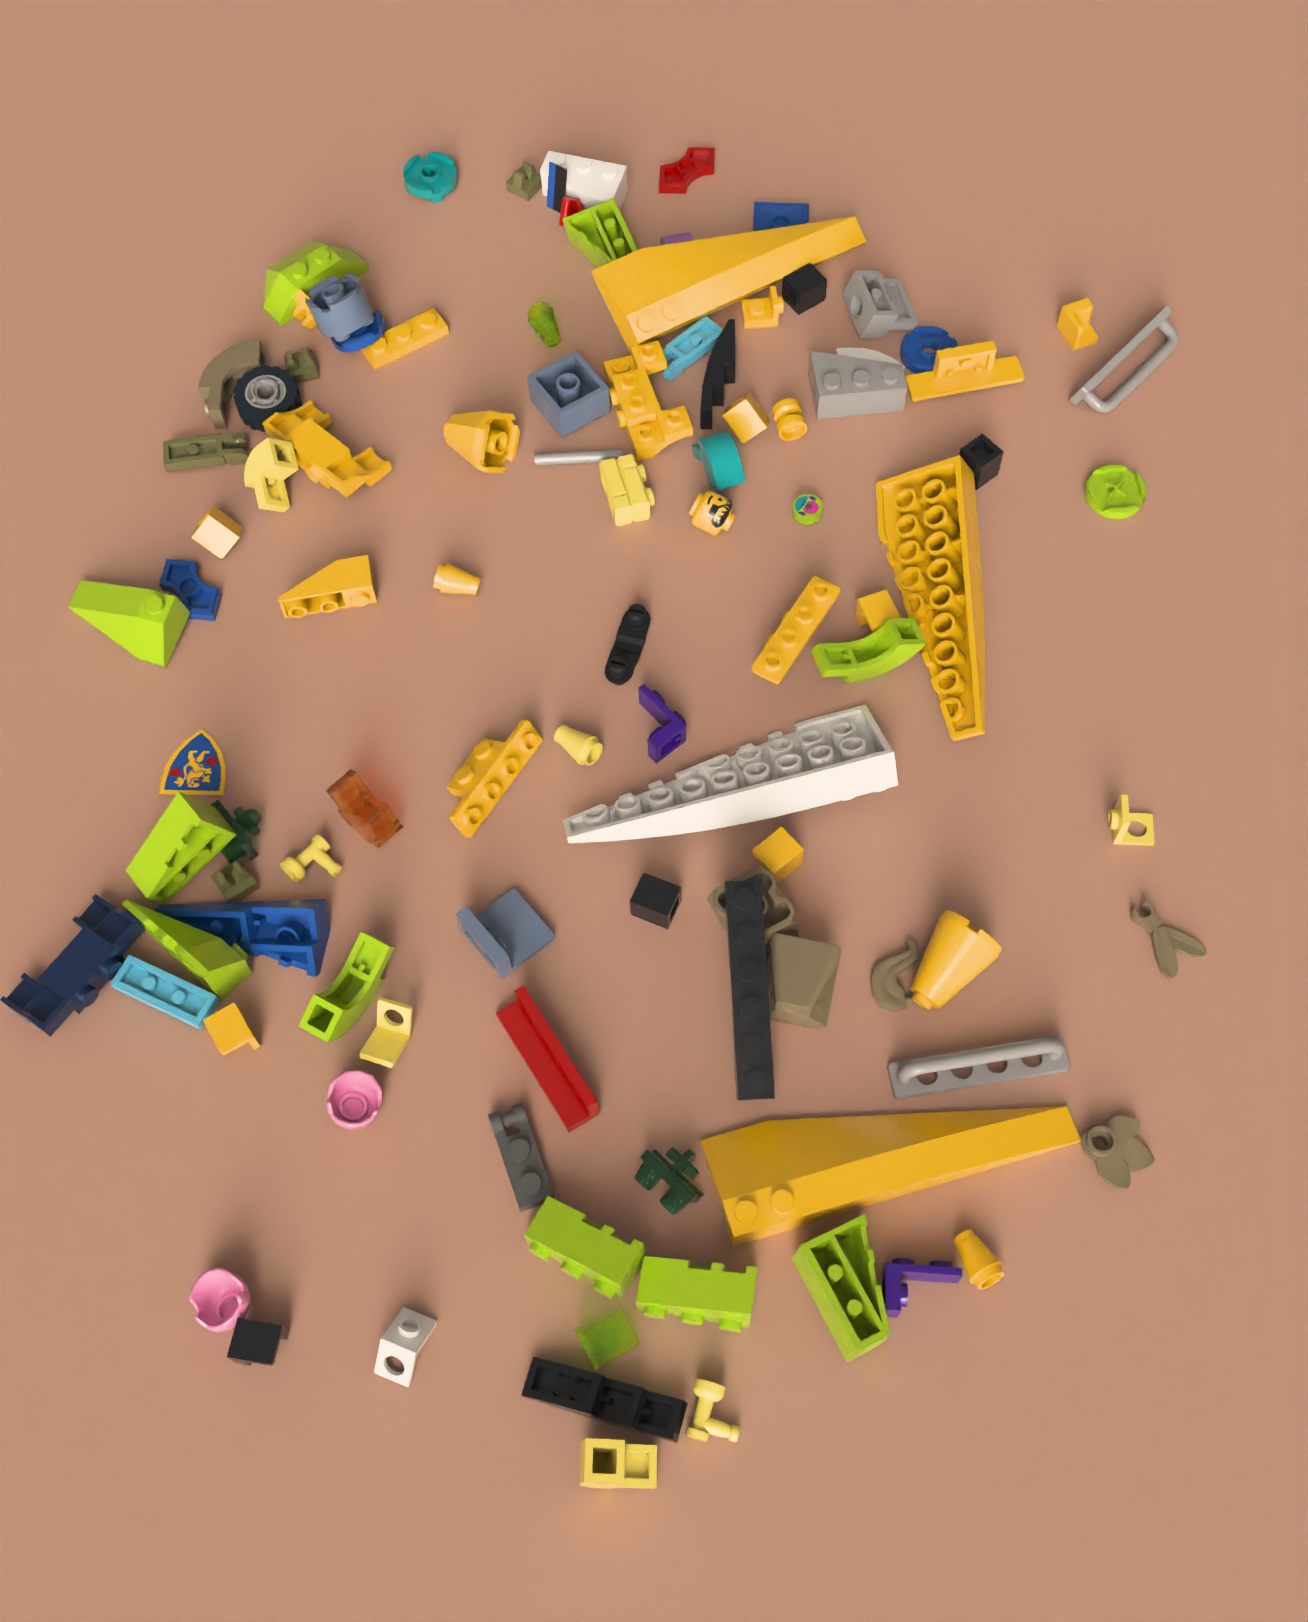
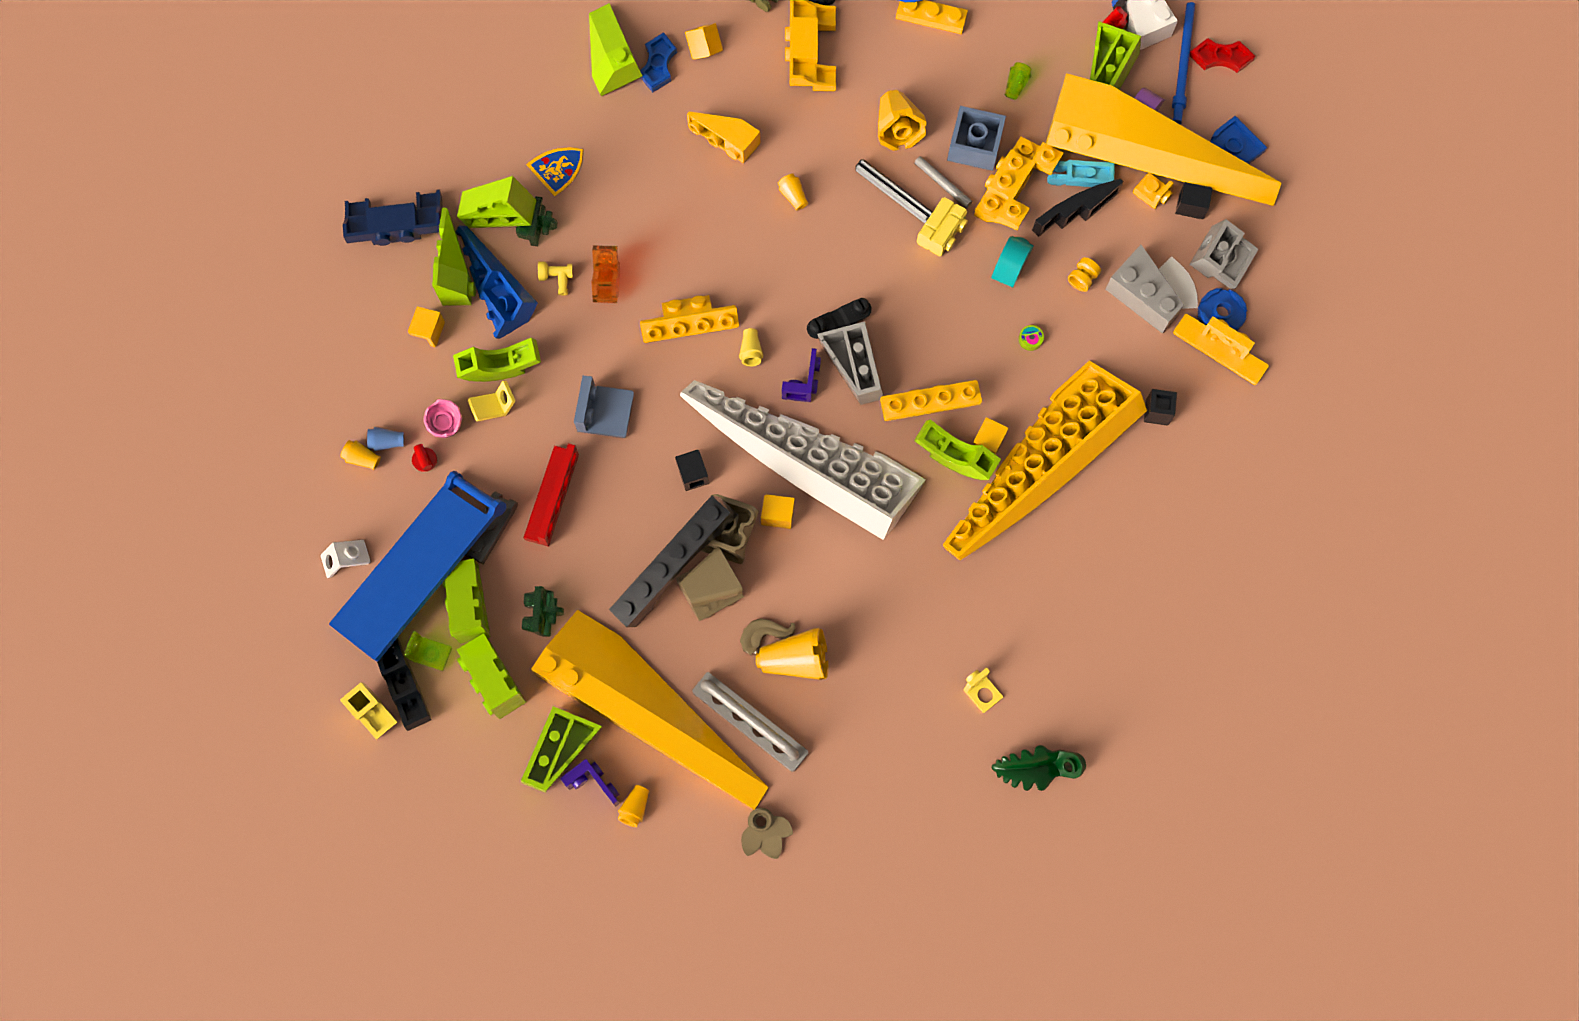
camera: 45 degrees right, 10 degrees up
medium azure plate [110,955,220,1030] -> none
bright pink hair [189,1267,251,1333] -> none
olive tile [211,858,259,902] -> none
black panel [227,1318,289,1366] -> none
light yellow brick [244,438,299,512] -> none
light yellow piece [685,1379,740,1443] -> none
yellow head [689,490,736,536] -> none
yellow panel [722,391,770,443] -> none
yellow panel [1057,298,1099,350] -> none
light grey piece [1069,305,1179,413] -> none
lime tile [1084,464,1147,519] -> none
dark tan piece [1130,901,1206,979] -> none
none -> blue flag [329,471,506,662]
none -> yellow cone [341,440,381,470]
none -> medium blue cone [367,427,404,451]
none -> red plate [412,444,437,472]
none -> light grey wedge [817,321,884,405]
none -> axle [855,159,933,223]
none -> dark green plant [991,745,1086,791]
none -> blue bar [1172,2,1195,124]

